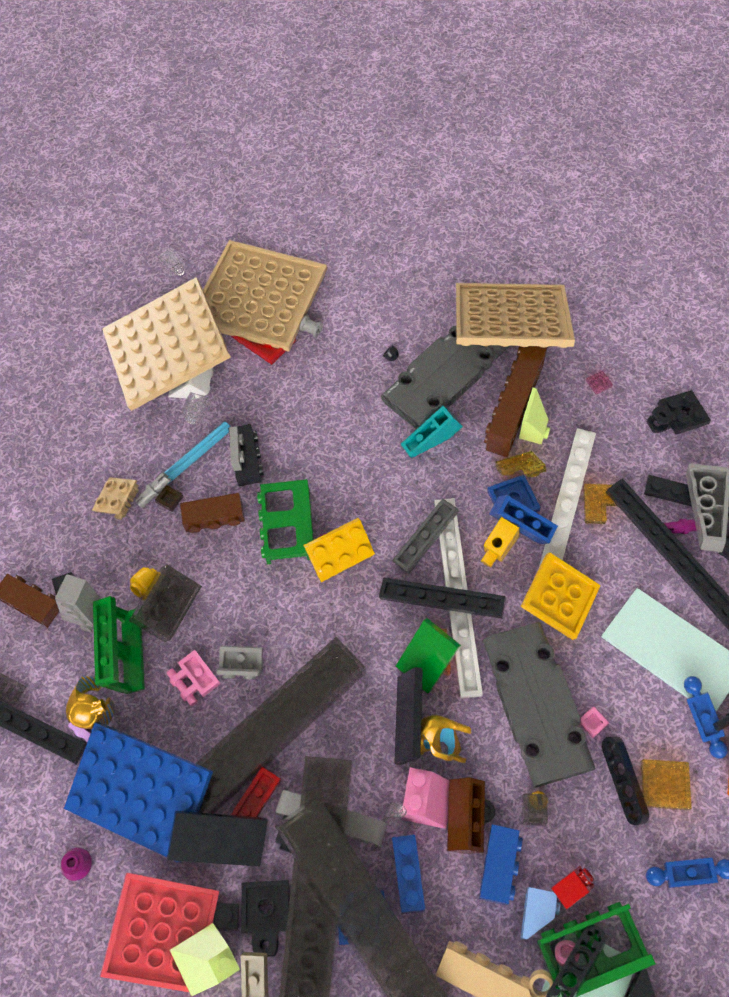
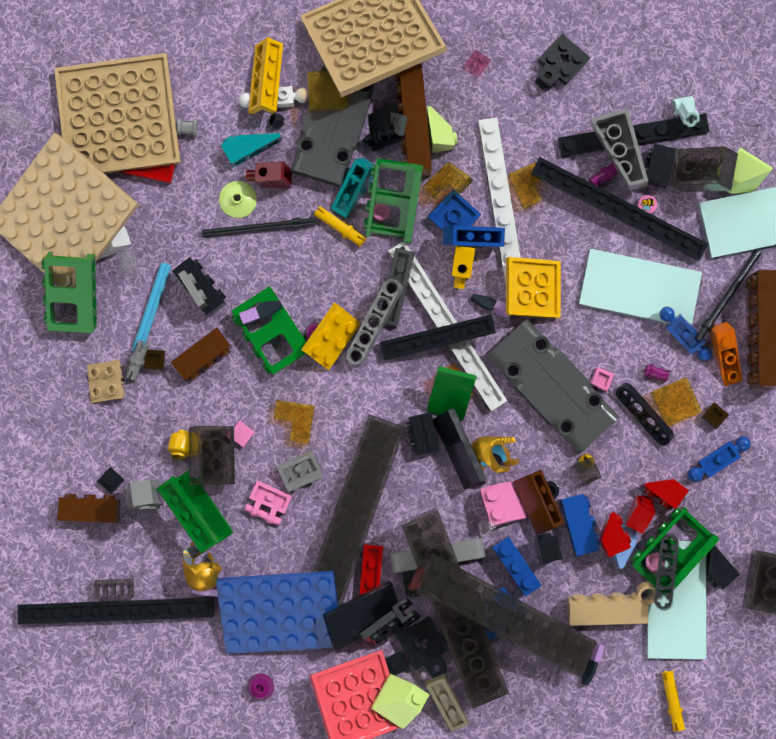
camera: 35 degrees left, 20 degrees up
none -> green window [42,251,97,333]
none -> black bar [202,217,316,237]
none -> yellowish green dish [219,181,257,218]
none -> teal slope [220,133,282,168]
none -> bright pink tile [228,421,255,448]
none -> white plate [239,86,310,108]
none -> piece [239,301,282,325]
none -> dark red torso [246,161,292,188]
none -> yellow fence [248,37,283,114]
none -> clear yellow plate [274,400,315,444]
none -> clear yellow plate [307,71,348,111]
none -> yellow pin [314,206,367,248]
none -> light grey beam [346,279,403,365]
none -> black plate [360,598,421,647]
none -> black hinge [363,104,402,151]
none -> green window [363,158,423,243]
none -> bright pink tile [373,204,390,221]
none -> dark grey tile [390,112,407,136]
none -> black brick [406,412,440,455]
none -> black piece [471,294,510,318]
none -> black brick [534,533,563,564]
none -> red slope [599,511,632,557]
none -> tile [637,195,657,214]
none -> red slope [642,479,689,510]
none -> magenta pin [644,364,670,382]
none -> dark brown plate [701,402,729,430]

